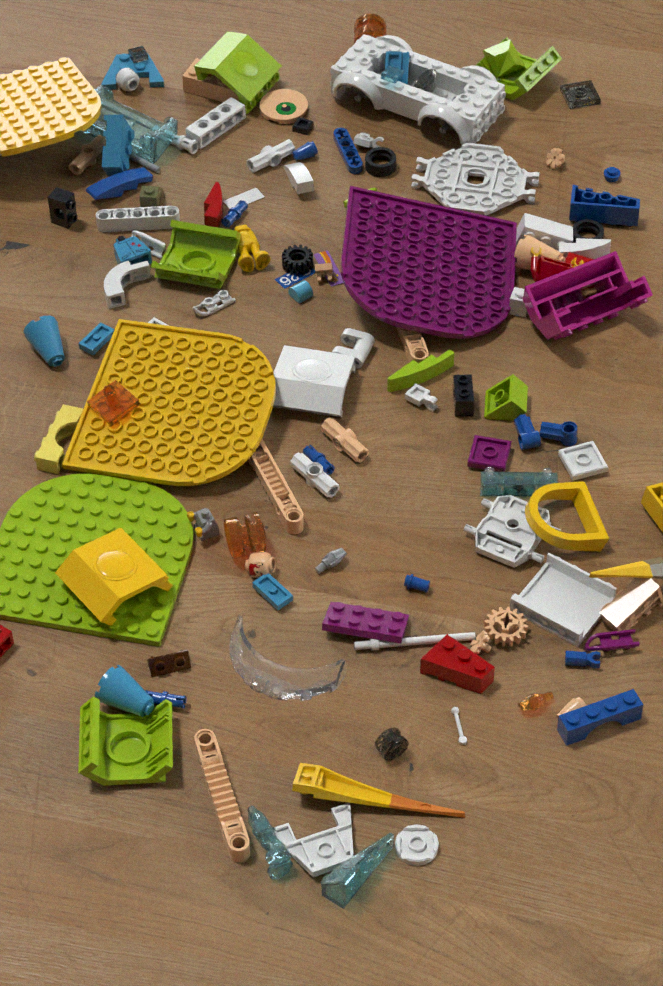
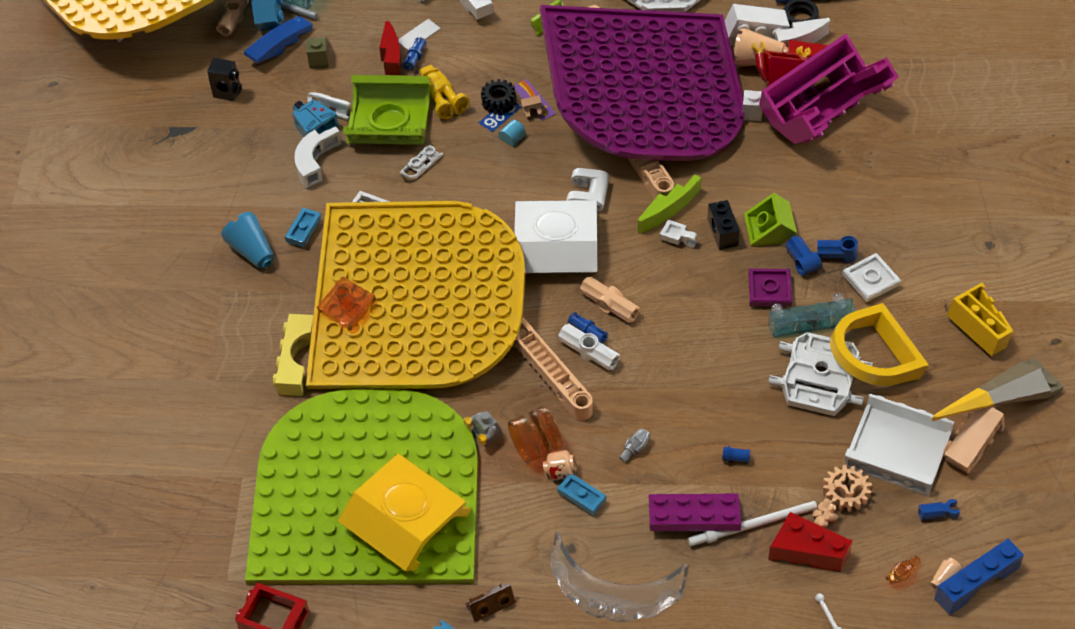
camera: 10 degrees left, 5 degrees up
white beam [96,206,180,232] -> none
magenta piece [584,629,640,651] -> none

